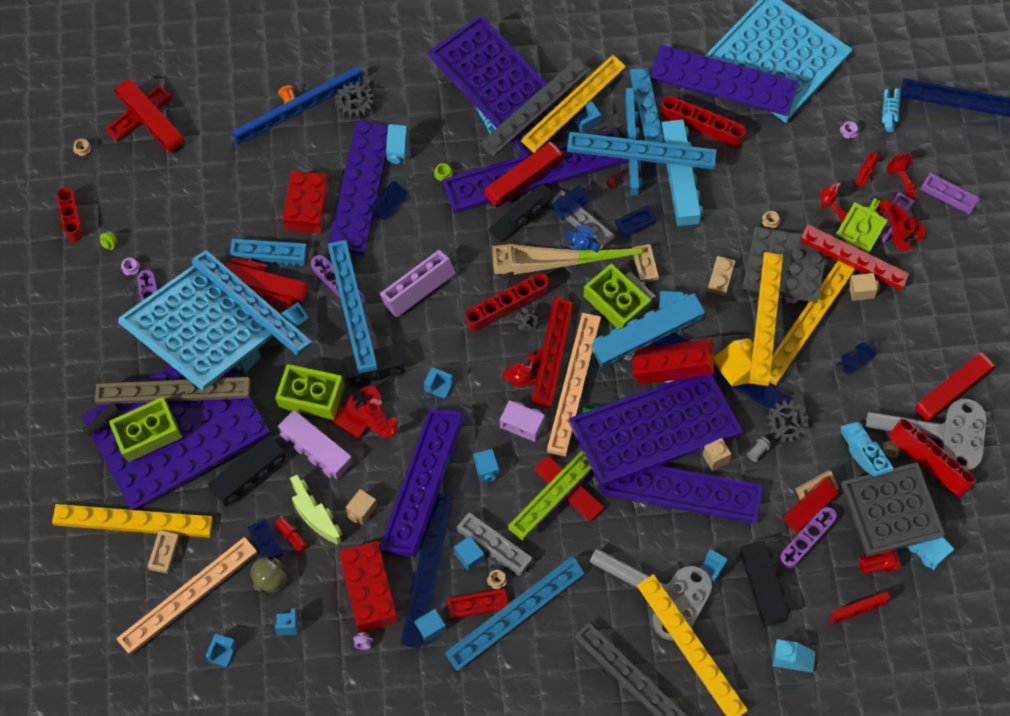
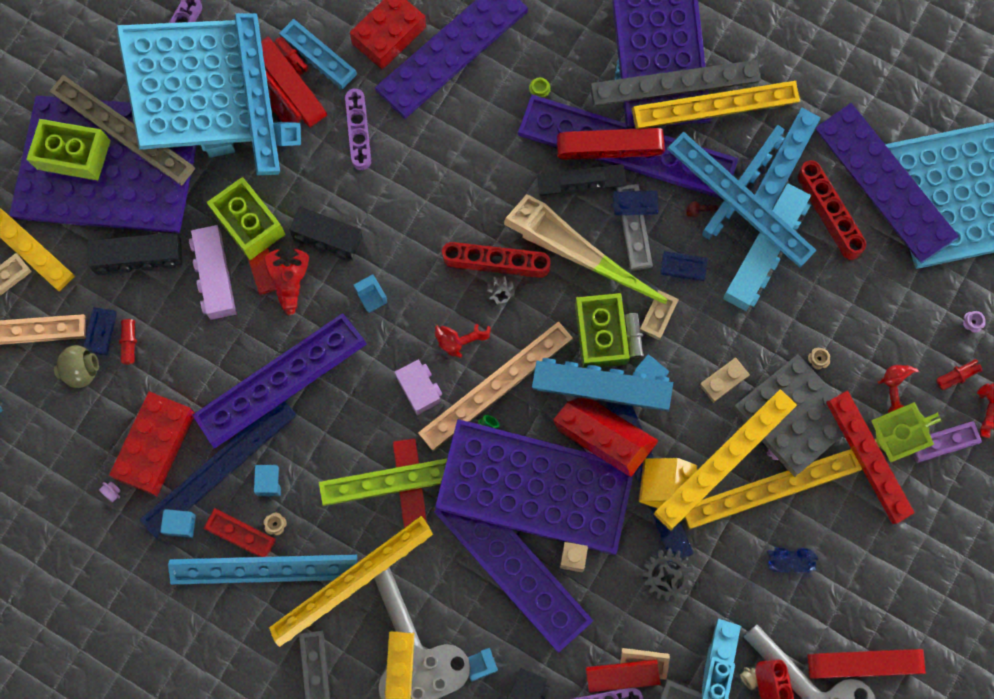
camera: 35 degrees right, 10 degrees up
clear smoke pin [82,403,120,438] -> none
dark azure panel [275,608,298,636] -> none
yellowish green slope [290,475,342,545] -> none
dark azure plate [328,240,377,374] -> none
tan brick [346,489,377,524] -> none
clear blue plate [370,181,408,220] -> none
lavender brick [380,250,456,317] -> none
medium azure slope [386,124,409,164] -> none
light grey gear [457,512,533,576] -> none
dark azure brick [473,449,499,482] -> none
red plate [532,297,573,407] -> none
blue piece [564,225,601,252] -> none
dark azure panel [574,101,601,133] -> none
light grey pin [747,437,771,462] -> none
tan brick [849,273,879,301] -> none
red animal [874,200,926,252] -> none
none -> yellow plate [269,516,433,647]

